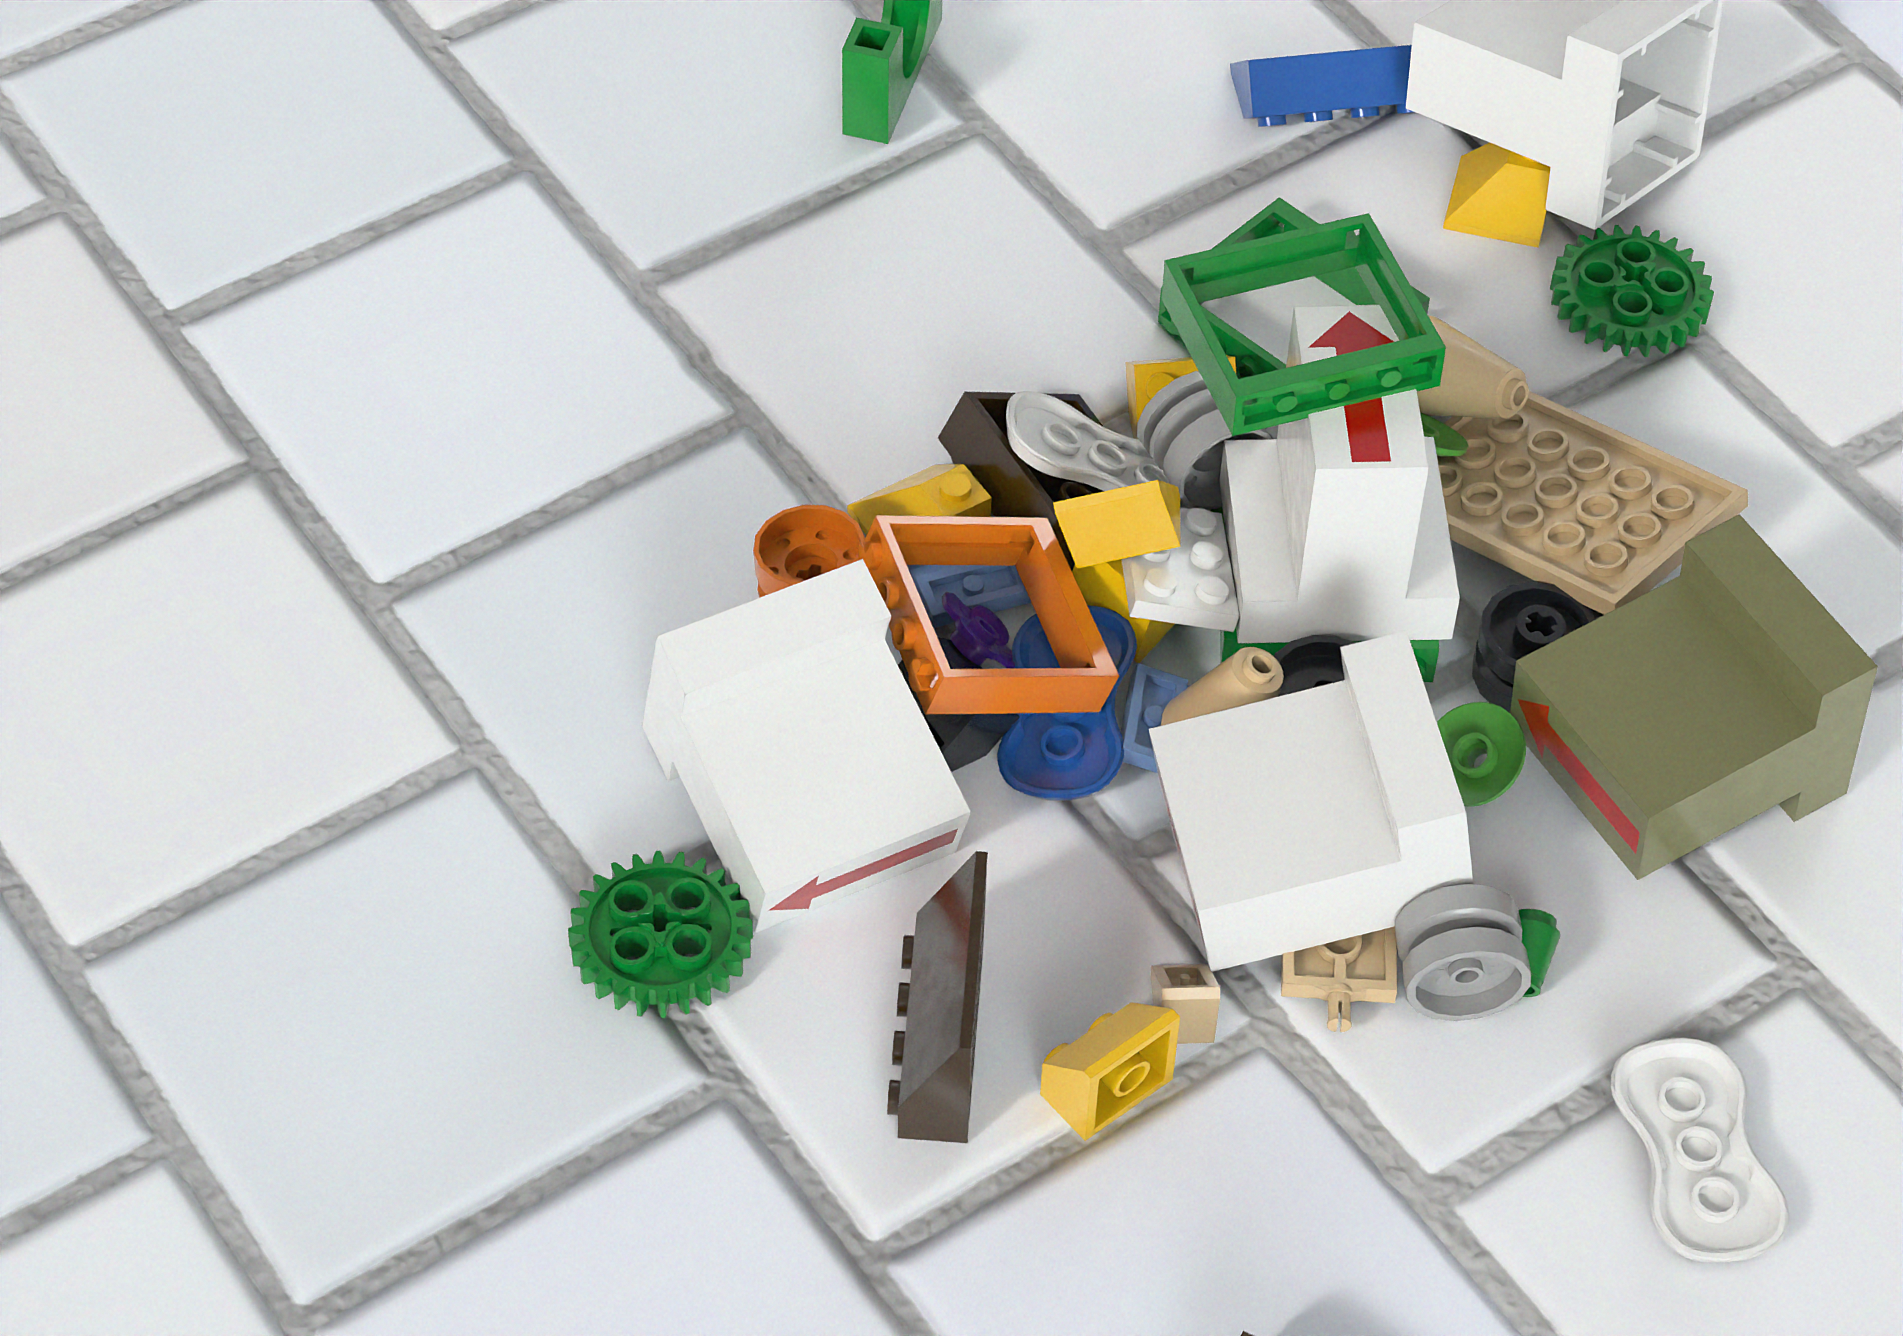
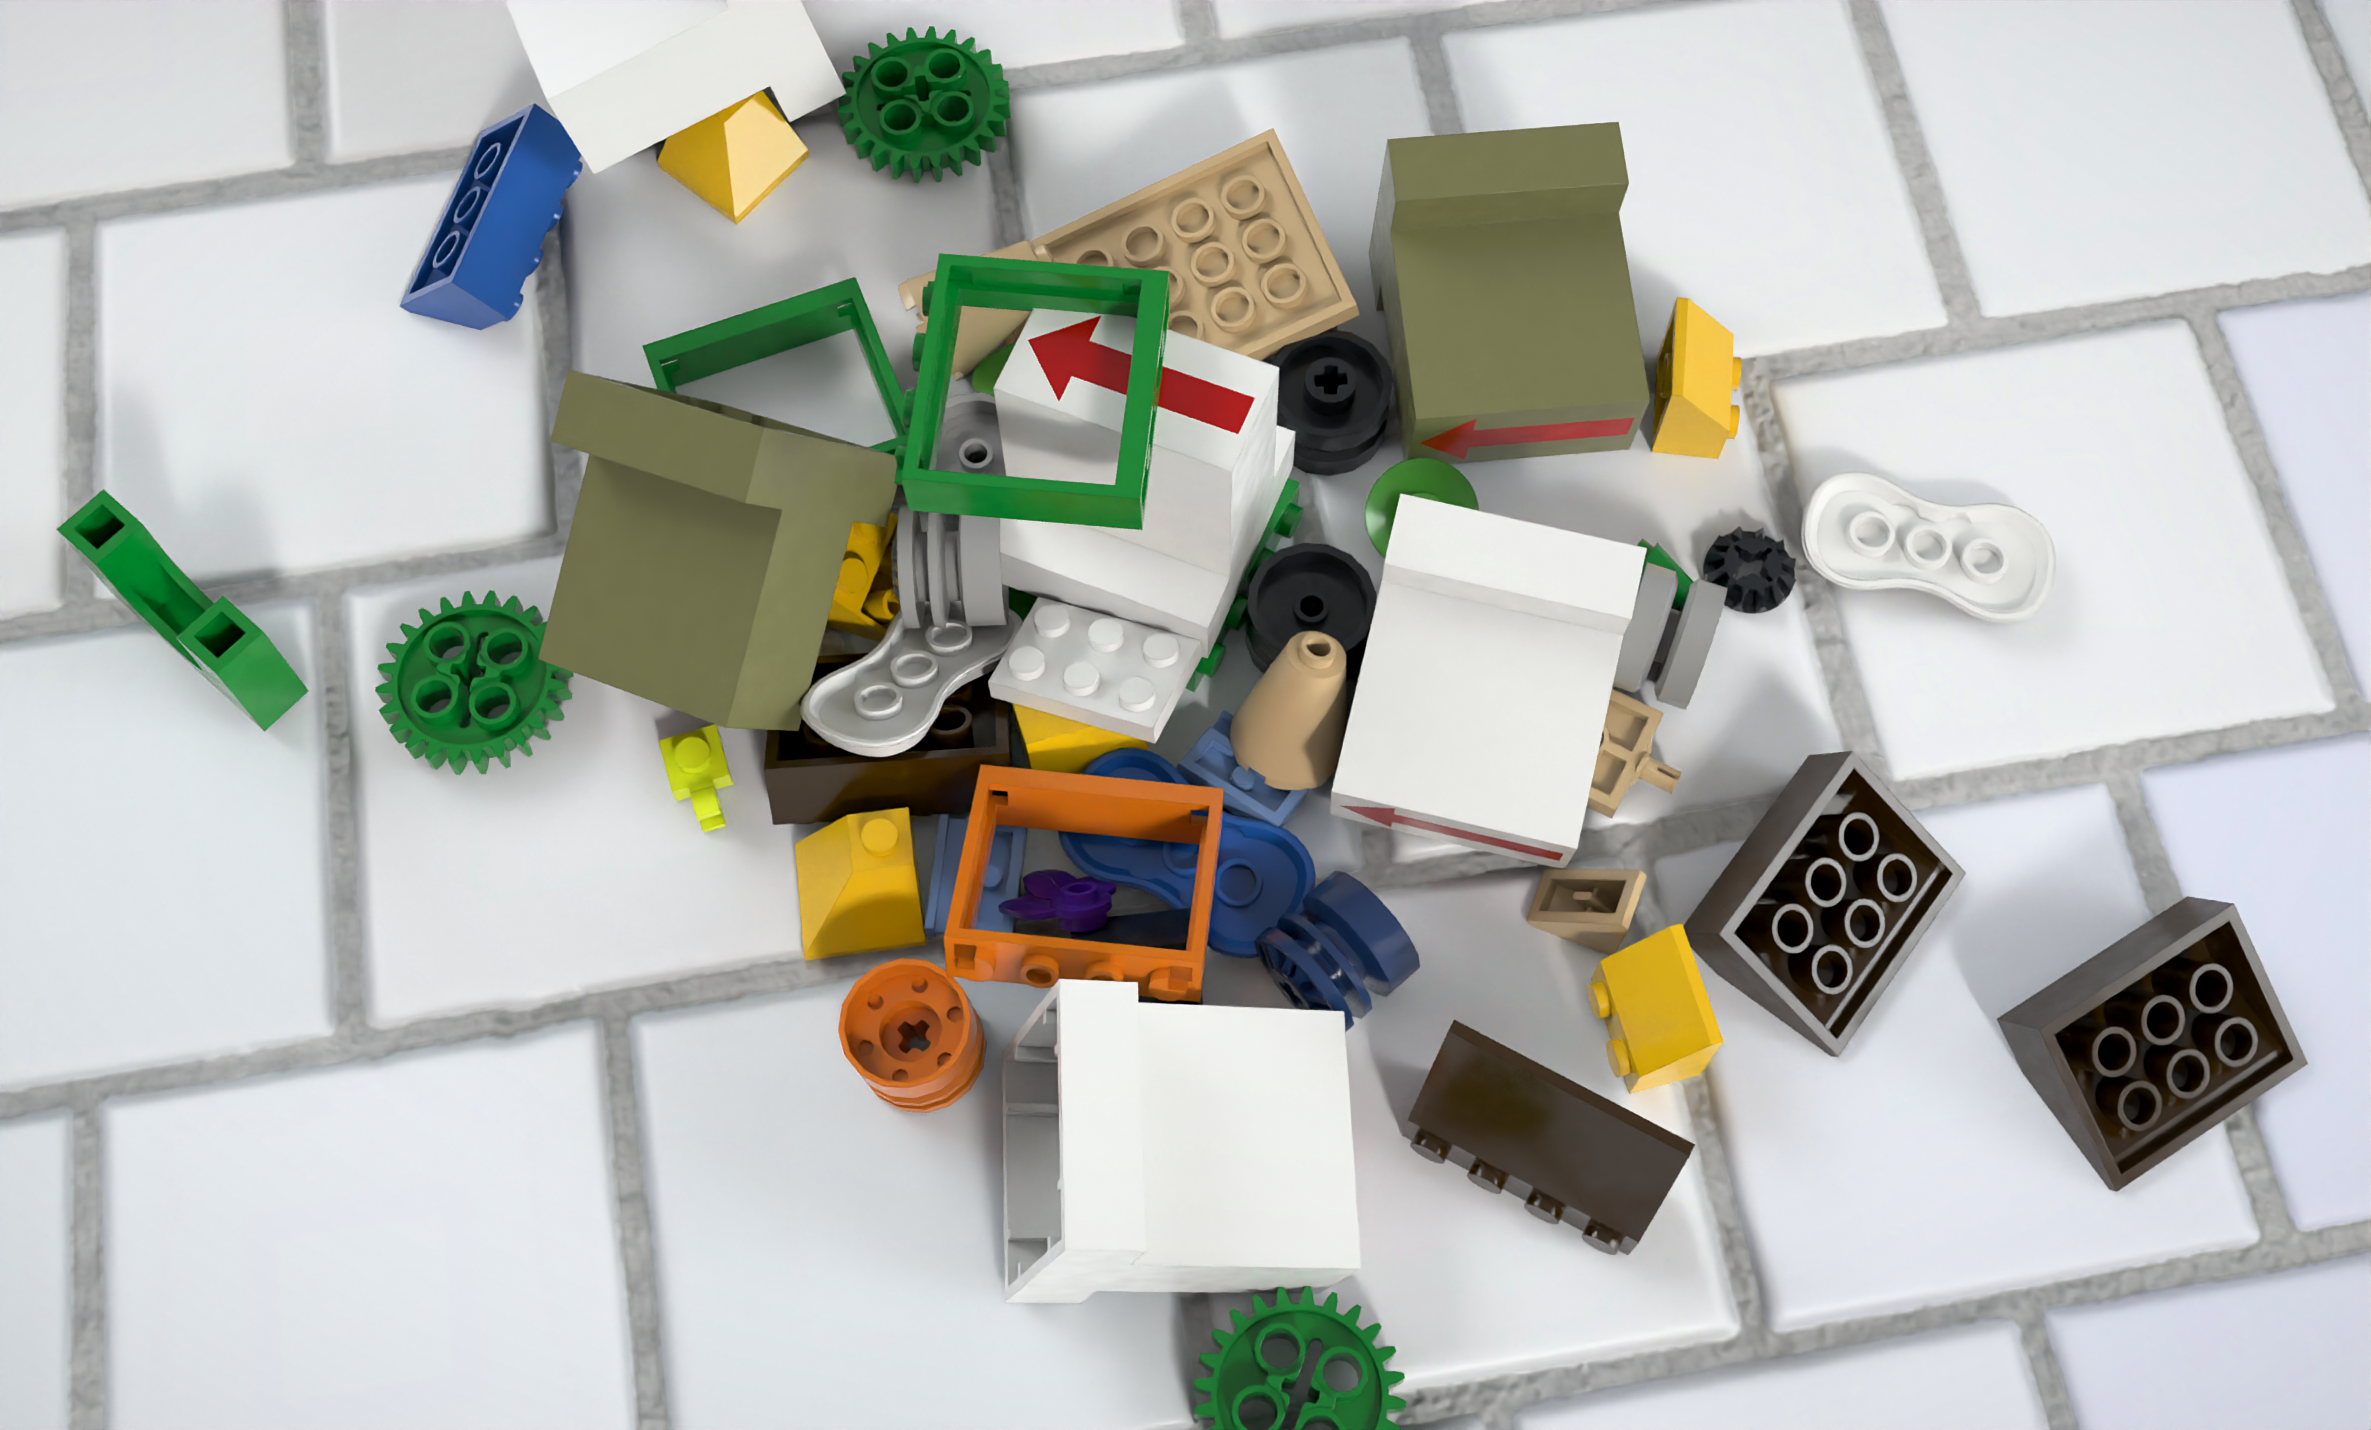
camera: 65 degrees left, 15 degrees up
yellow slope [1053,480,1181,569] -> none
none -> green gear [375,590,574,775]
none -> olive piece [538,369,897,731]
none -> neon yellow plate [658,724,734,833]
none -> dark blue wheel [1254,870,1420,1032]
none -> yellow slope [1652,297,1742,459]
none -> dark brown slope [1683,751,1966,1057]
none -> black gear [1703,526,1796,614]

